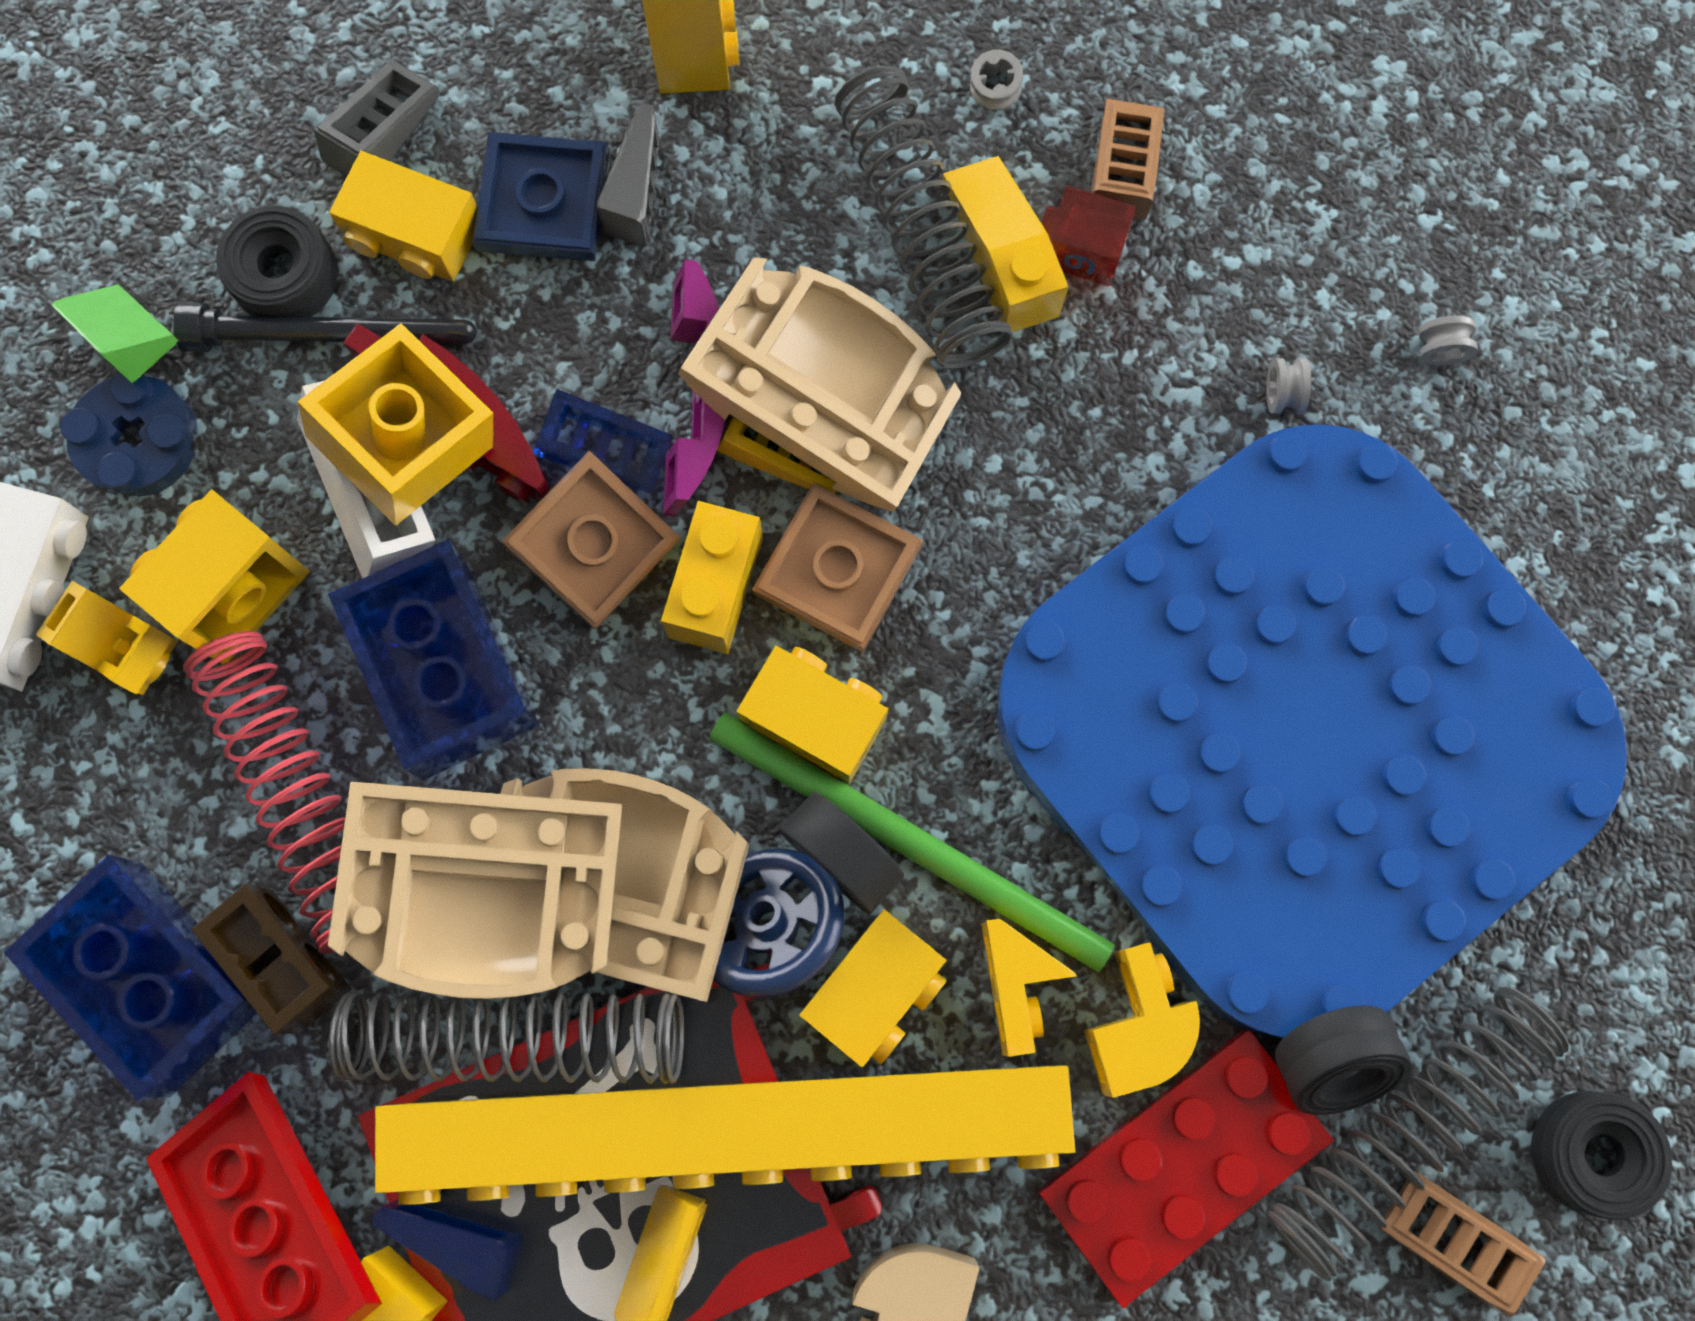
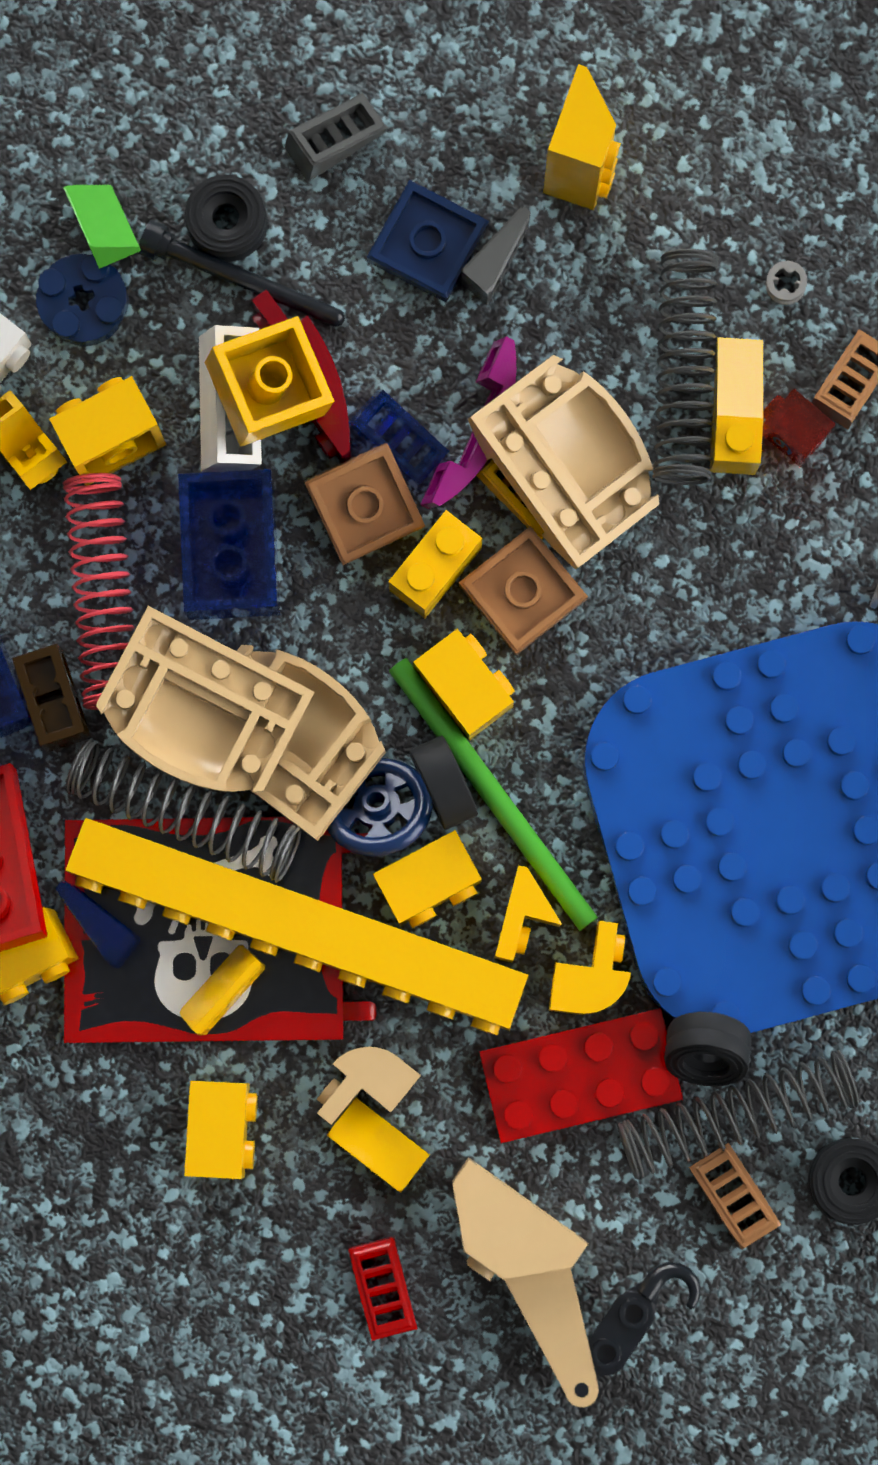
camera: 25 degrees right, 5 degrees up
yellow brick [329,150,477,282] -> none

